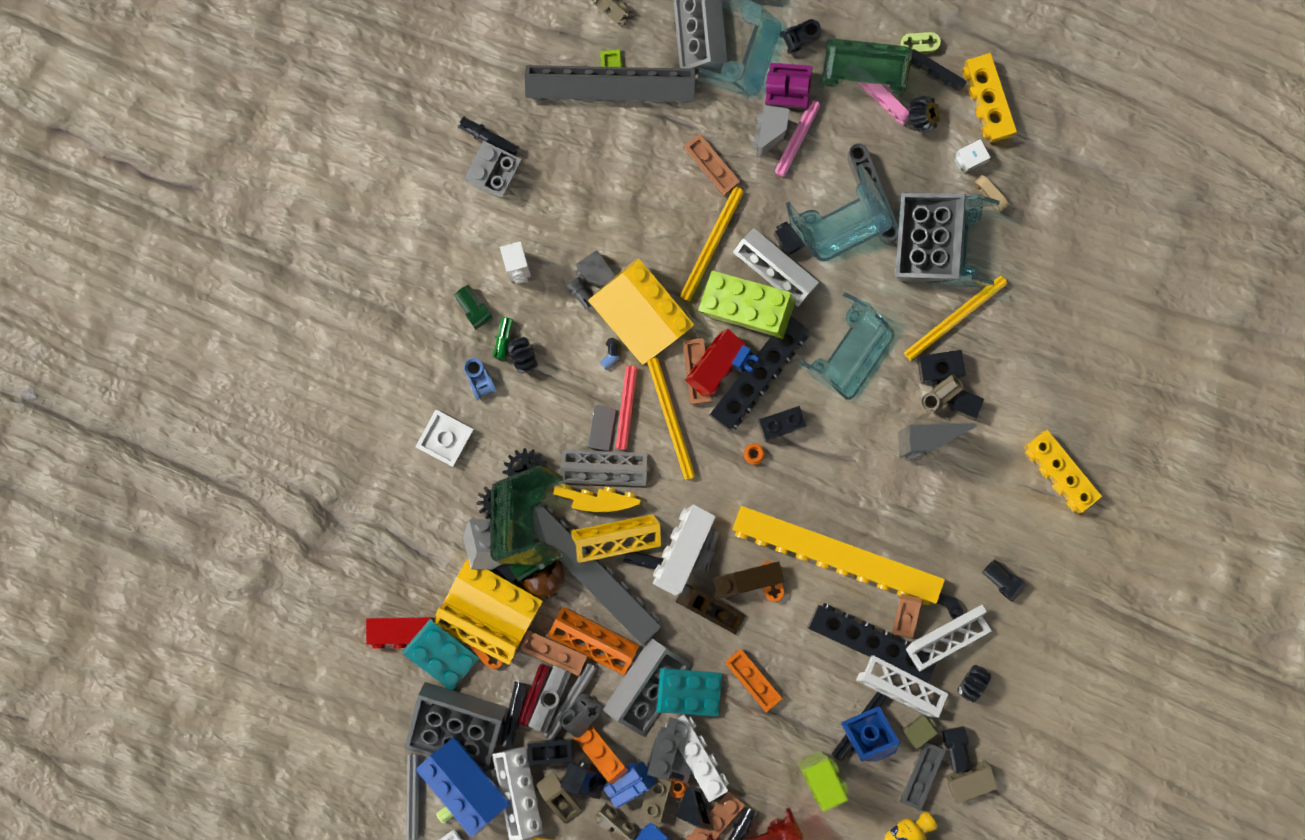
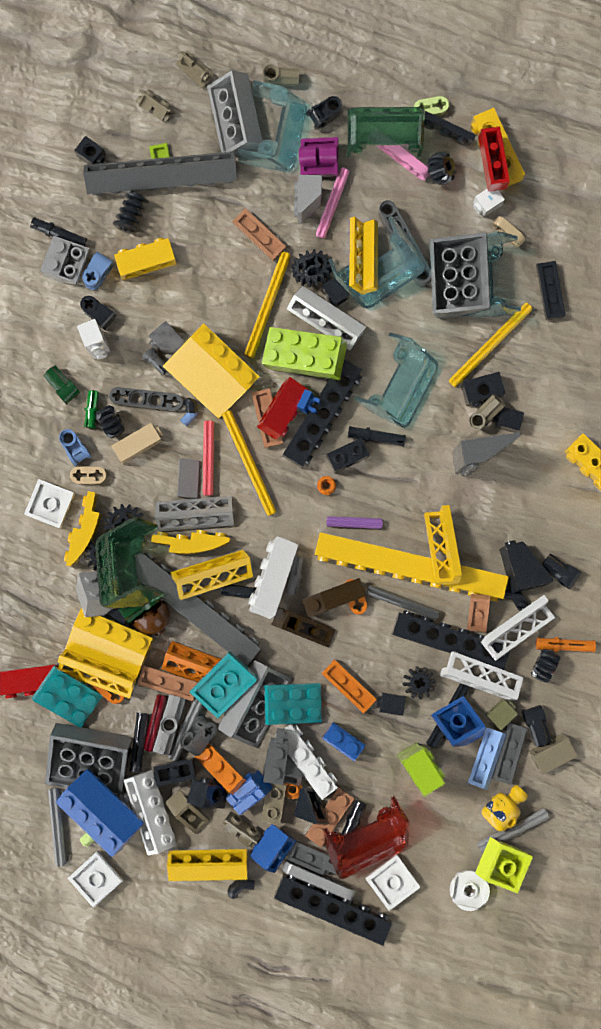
camera: 10 degrees left, 0 degrees up
none -> yellow slope [64,491,102,567]
none -> tan beam [70,467,107,485]
none -> black brick [74,136,106,165]
none -> black piece [80,296,117,330]
none -> medium blue piece [82,252,114,290]
none -> dark grey beam [109,387,184,412]
none -> tan brick [111,423,163,464]
none -> black piece [113,191,149,235]
none -> yellow brick [114,238,176,281]
none -> teal plate [189,651,258,719]
none -> black gear [291,249,333,287]
none -> blue brick [322,722,365,761]
none -> medium lavender axle [326,516,383,529]
none -> black pin [347,426,406,447]
none -> yellow fence [349,216,378,295]
none -> dark grey axle [366,585,440,620]
none -> black brick [376,692,406,716]
none -> black gear [402,666,436,700]
none -> yellow fence [424,505,462,585]
none -> light blue plate [468,727,506,790]
none -> red brick [478,126,510,192]
none -> black slope [499,540,554,593]
none -> black plate [536,261,566,320]
none -> orange pin [536,637,596,653]

